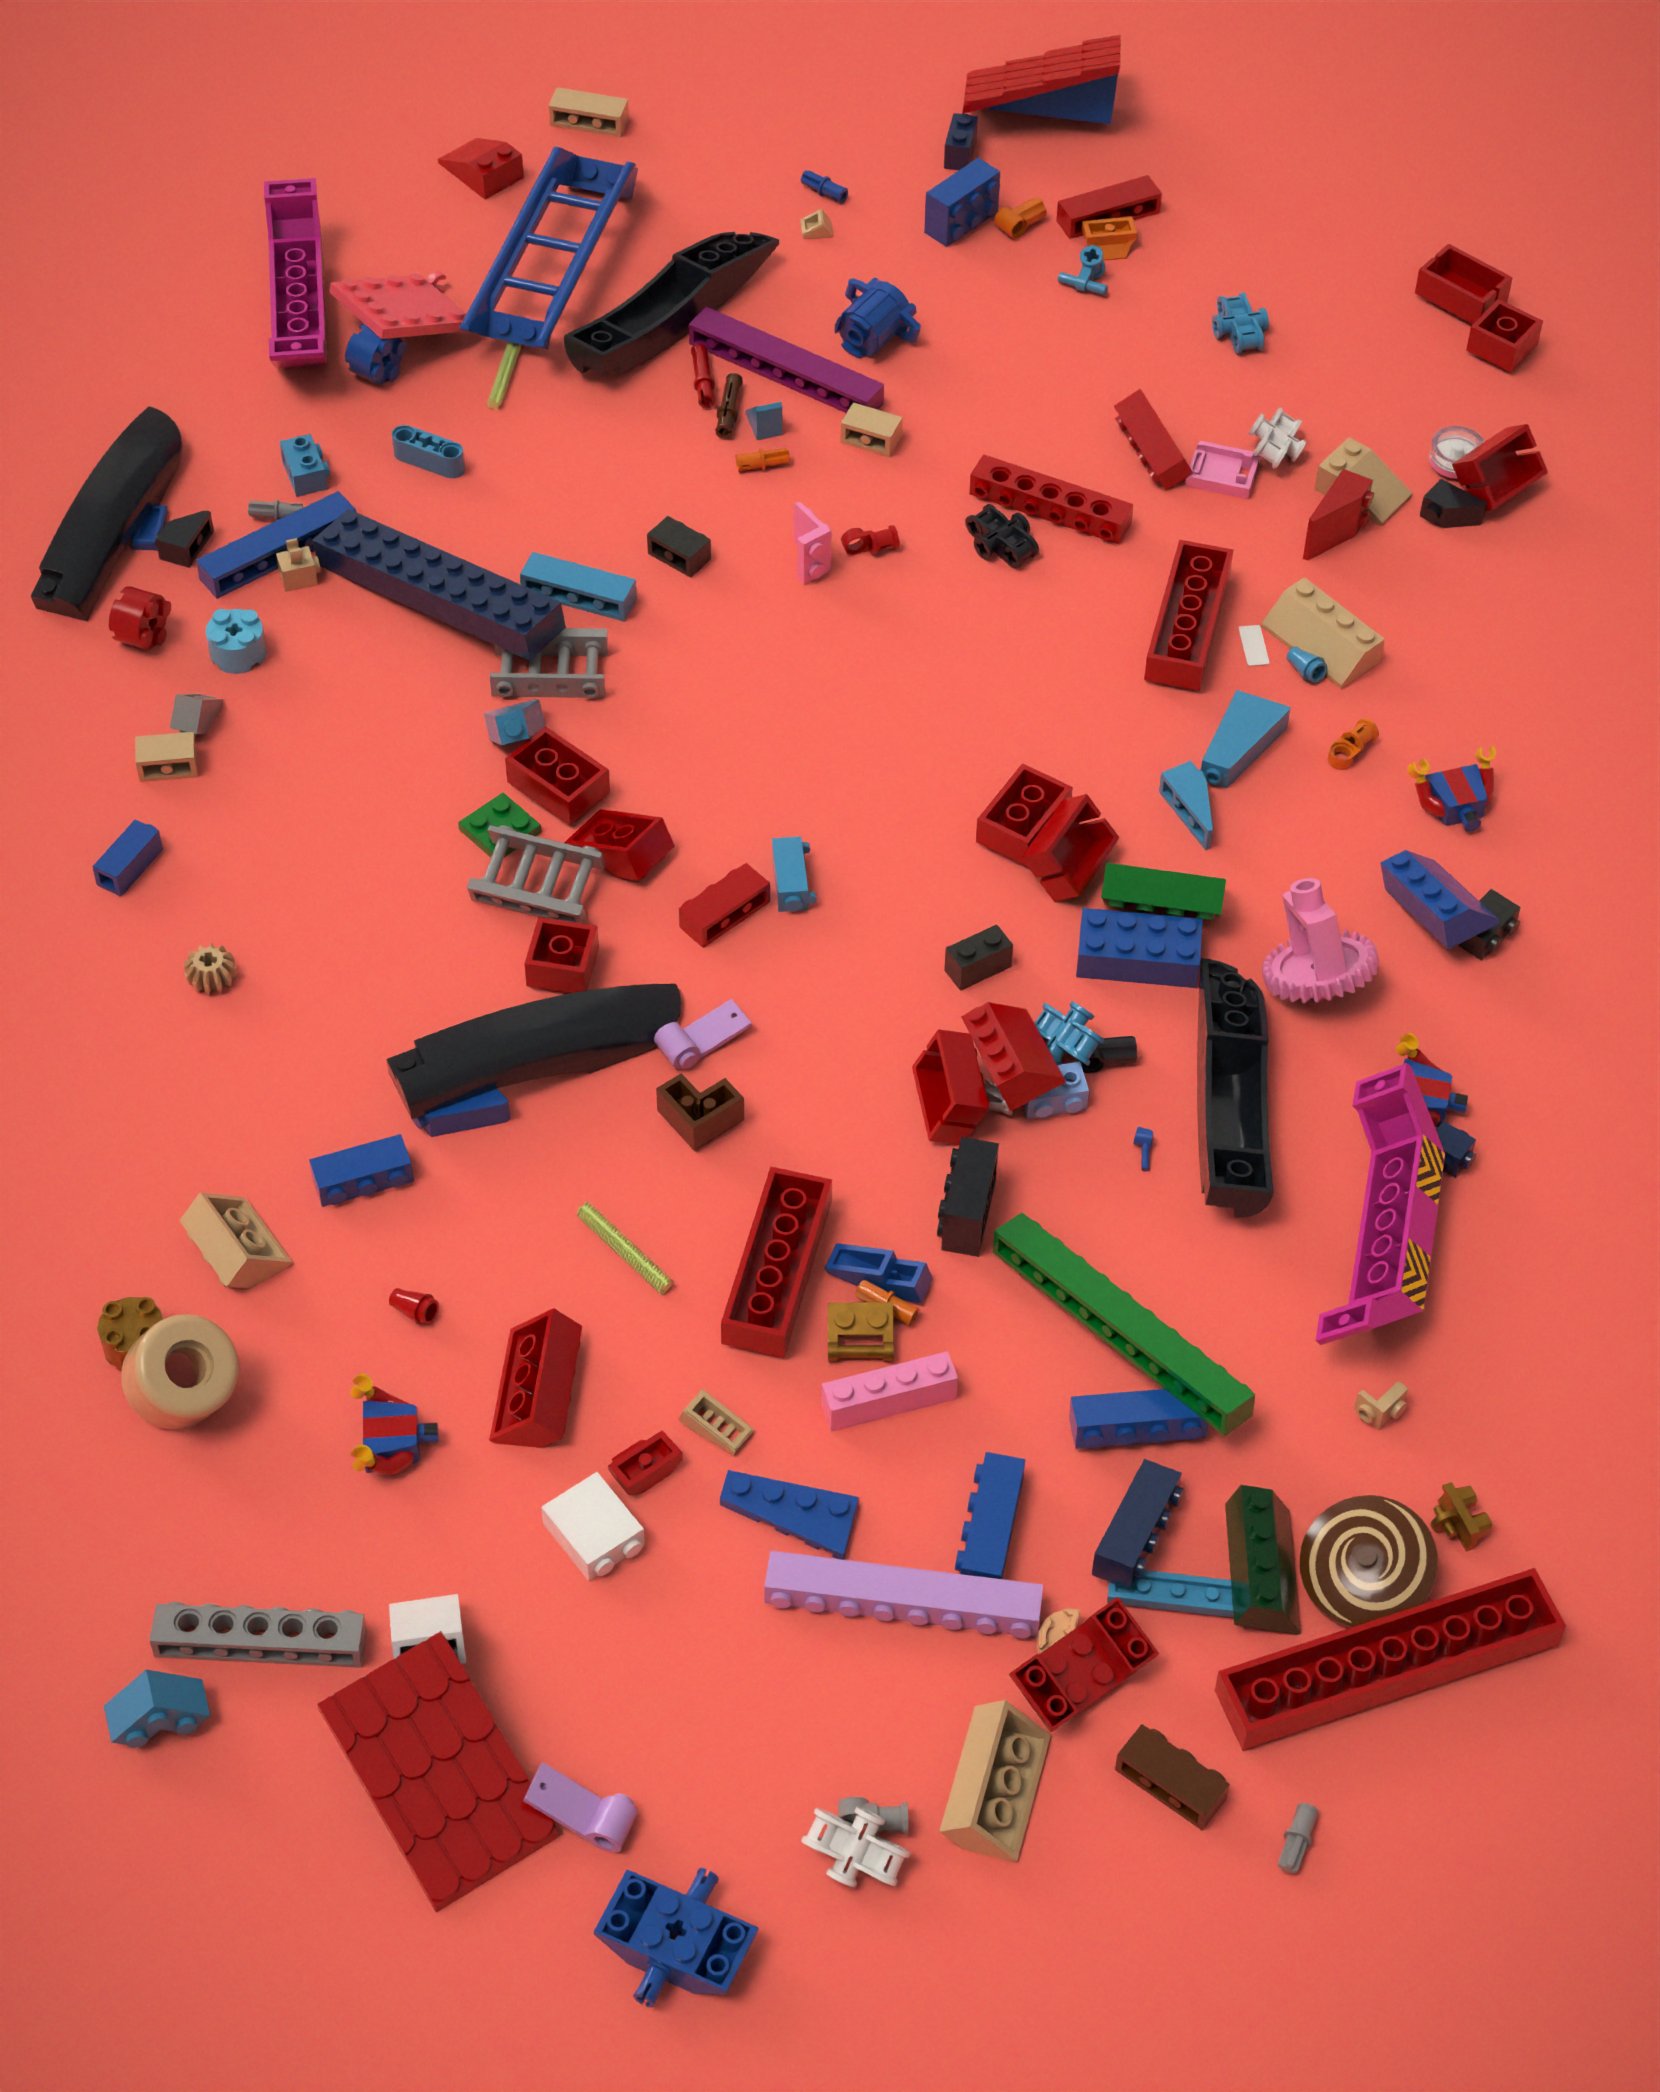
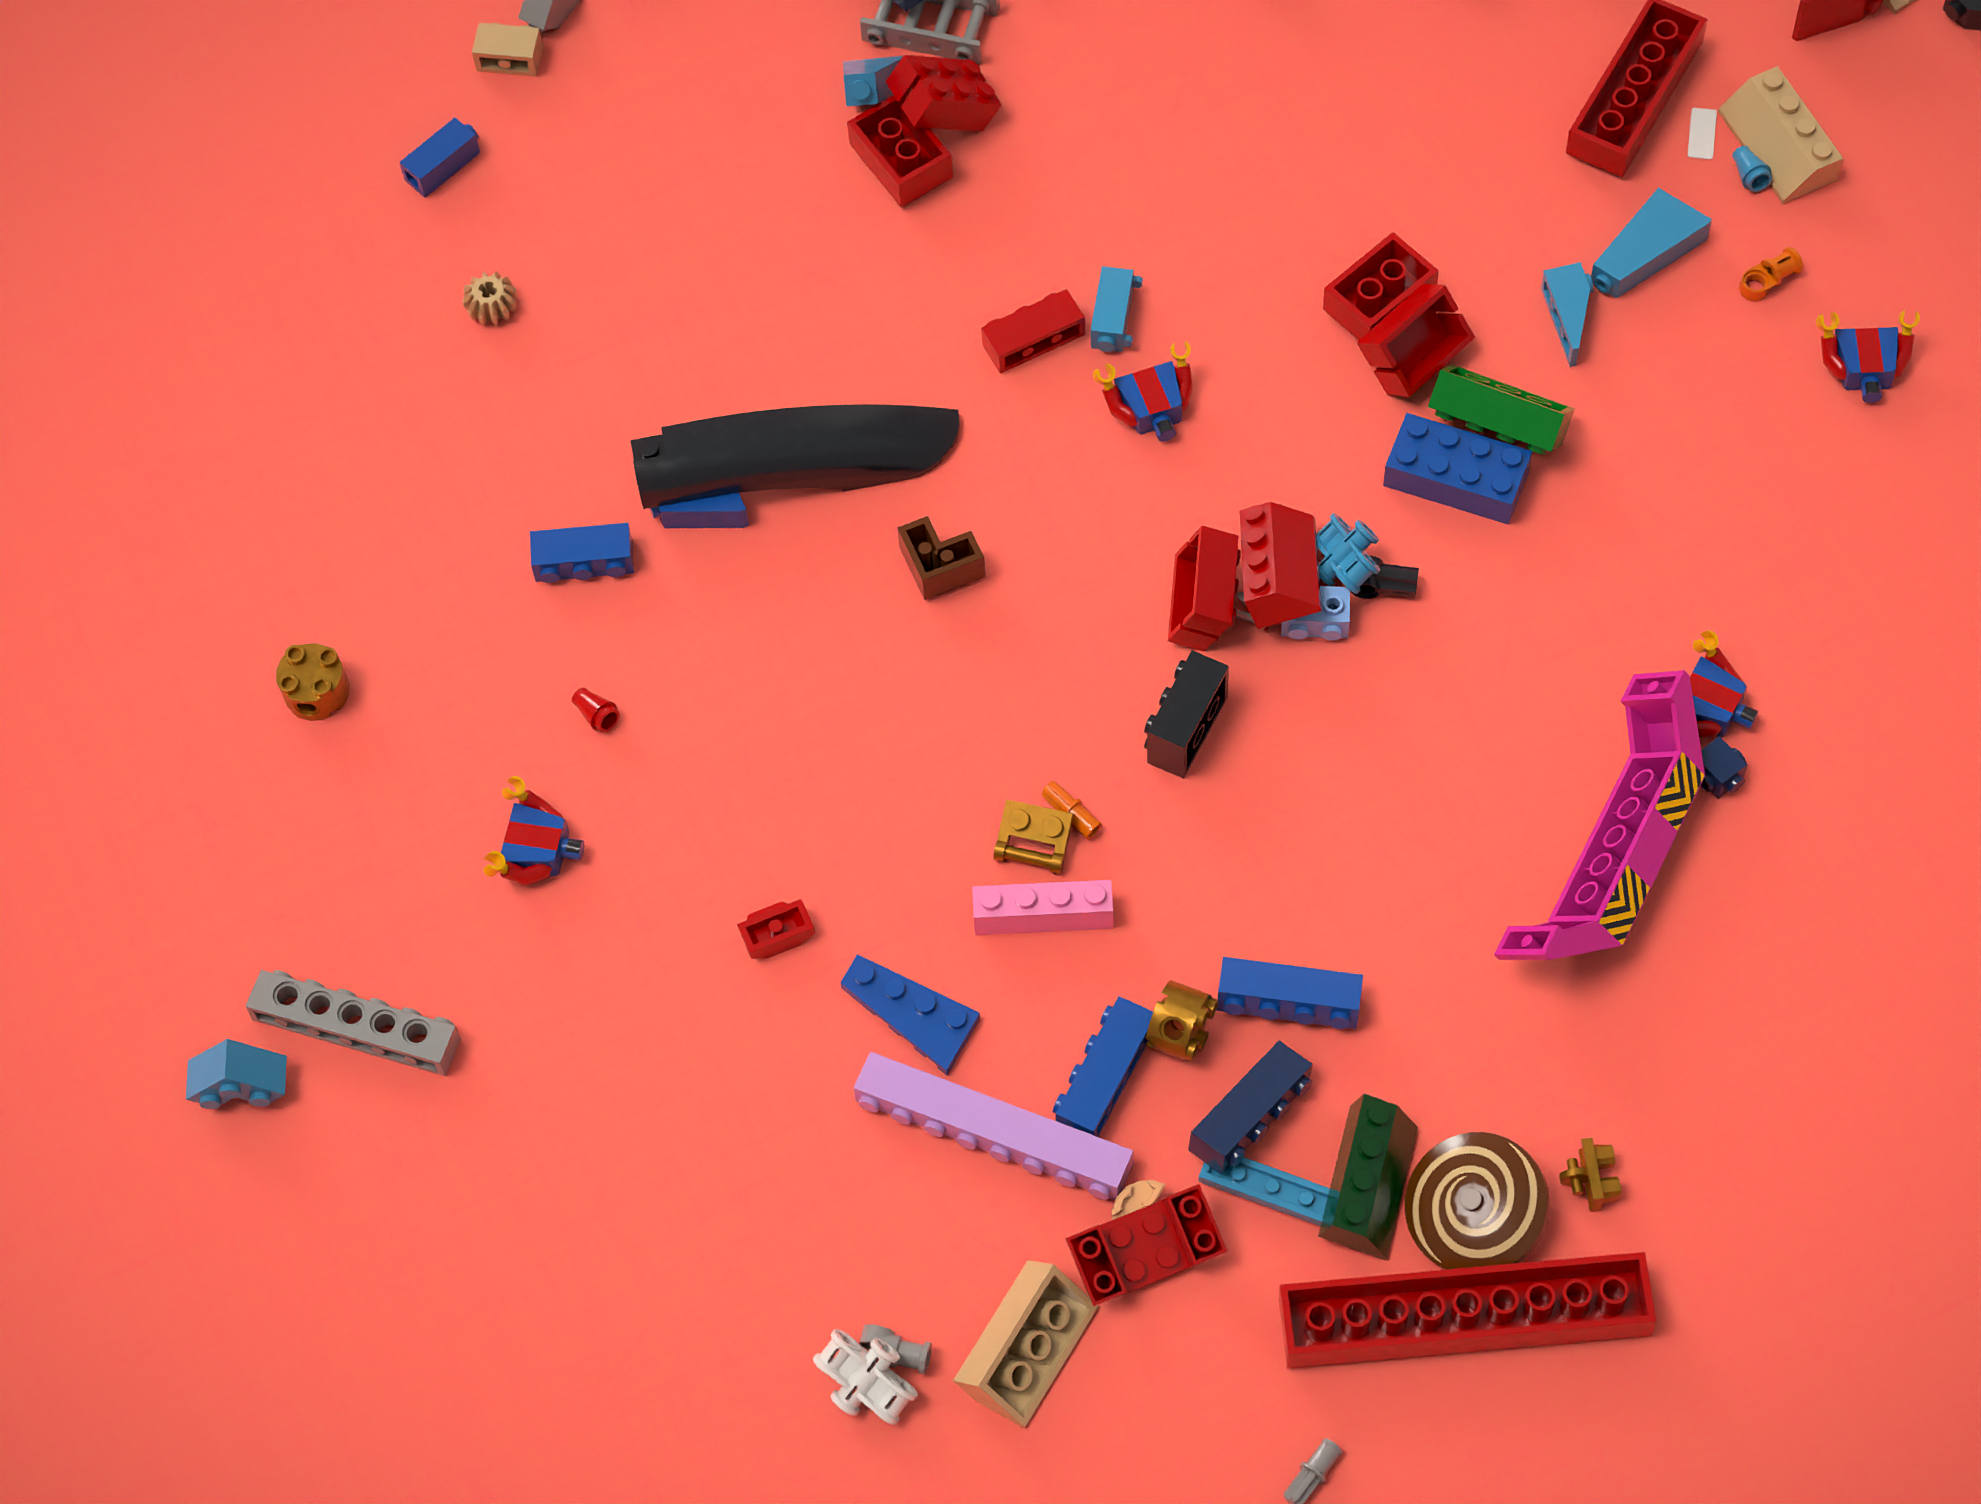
camera: 20 degrees right, 10 degrees up
tan piece [121,1314,239,1429] -> none
tan slope [179,1192,293,1289] -> none
red piece [317,1631,559,1912] -> none
white brick [389,1594,466,1664] -> none
green plate [458,792,541,857] -> none
light grey fence [467,825,606,924] -> none
red slope [489,1308,582,1448] -> none
lavender door [523,1762,638,1853] -> none
red brick [524,917,599,993] -> none
white brick [541,1472,645,1581] -> none
red slope [564,809,675,881] -> none
yellowish green axle [577,1201,673,1295] -> none
blue slope [594,1868,759,2008] -> none
lavender door [654,999,752,1069] -> none
tan slope [678,1389,754,1455] -> none
red brick [721,1166,832,1358] -> none
blue slope [825,1243,933,1304] -> none
pearl dark grey brick [944,924,1013,991] -> none
green brick [993,1212,1255,1436] -> none
reddish brown brick [1115,1724,1230,1831] -> none
blue hand [1133,1127,1153,1171] -> none
black slope [1197,958,1274,1218] -> none
bright pink piece [1262,878,1379,1003] -> none
tan bracket [1354,1381,1408,1430] -> none
blue slope [1380,850,1500,949] -> none
pearl dark grey brick [1458,889,1521,960] -> none
none -> red piece [886,55,1002,132]
none -> torso [1093,341,1193,442]
none -> pearl gold brick [1146,980,1218,1061]

